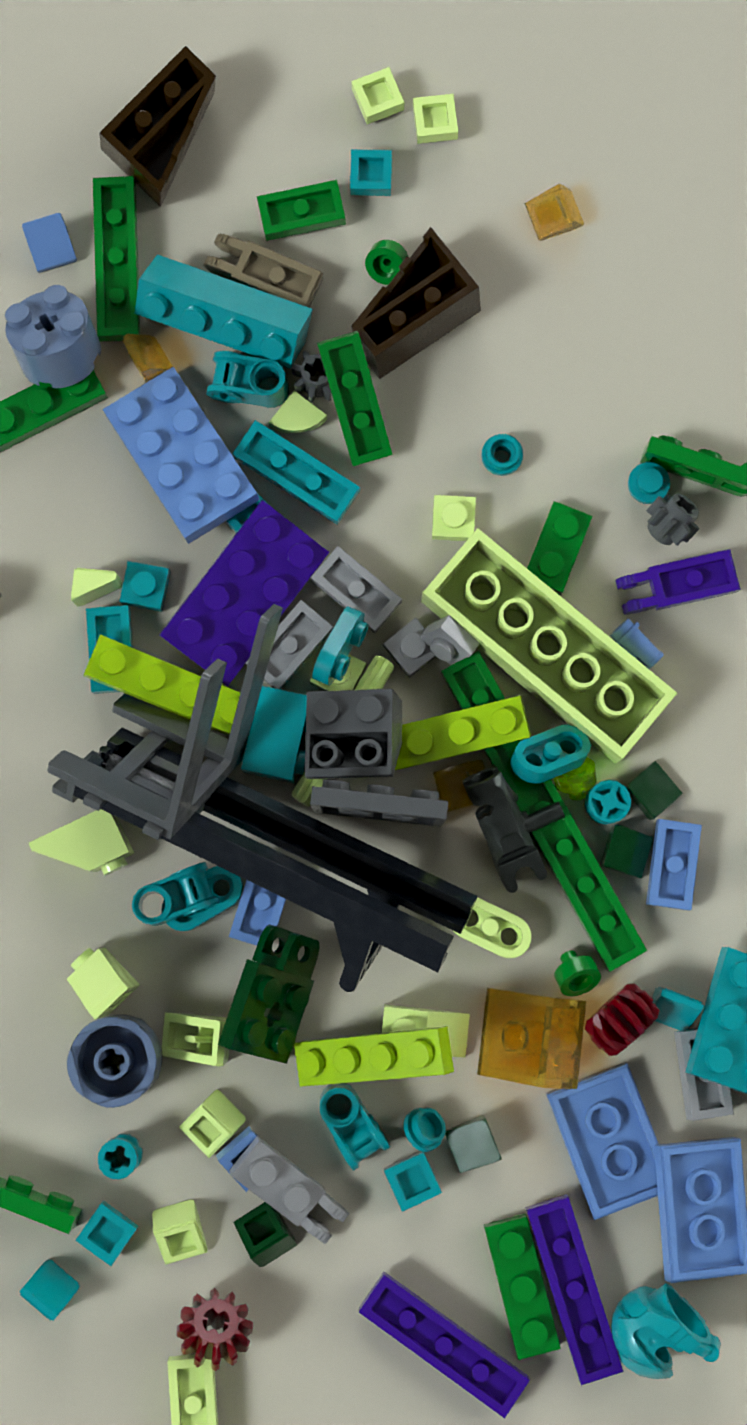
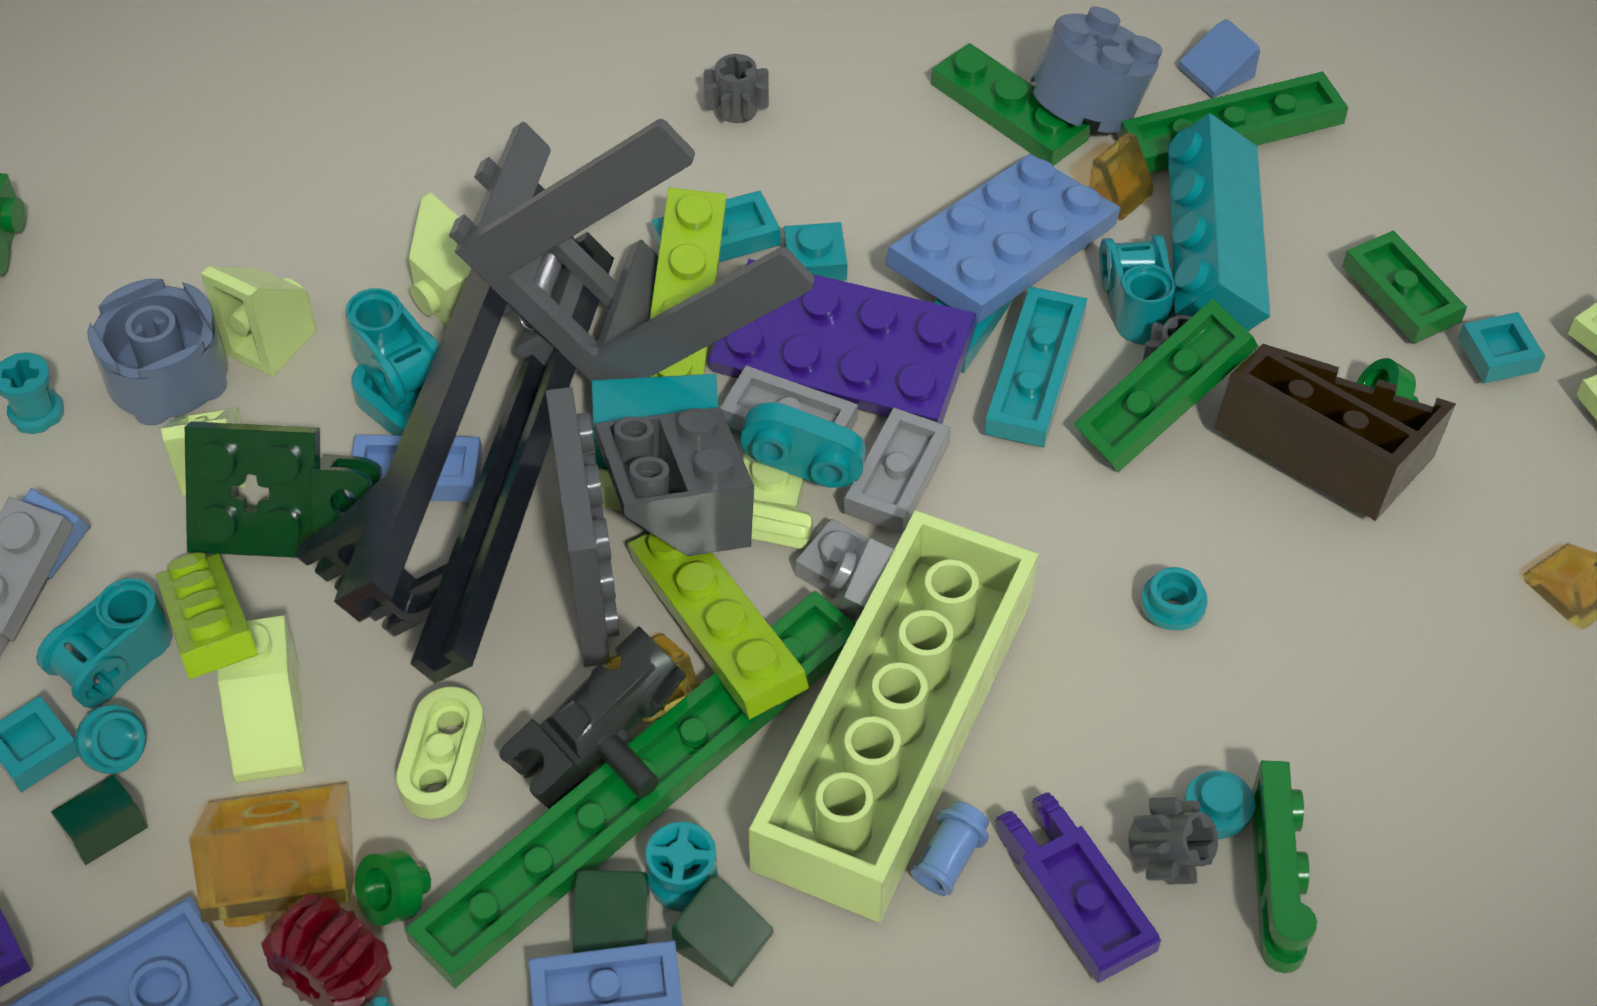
camera: 75 degrees right, 30 degrees down
yellowish green slope [71,568,123,607] -> none
dark brown wedge [99,46,216,207] -> none
yellowish green slope [179,1090,246,1158] -> none
dark tan hinge [203,233,324,308] -> none
yellowish green tile [269,390,327,434] -> none
yellowish green plate [432,495,476,541] -> none
teal plate [511,725,591,783] -> none
green plate [527,501,593,596] -> none
clear neon green tile [554,757,597,801] -> none

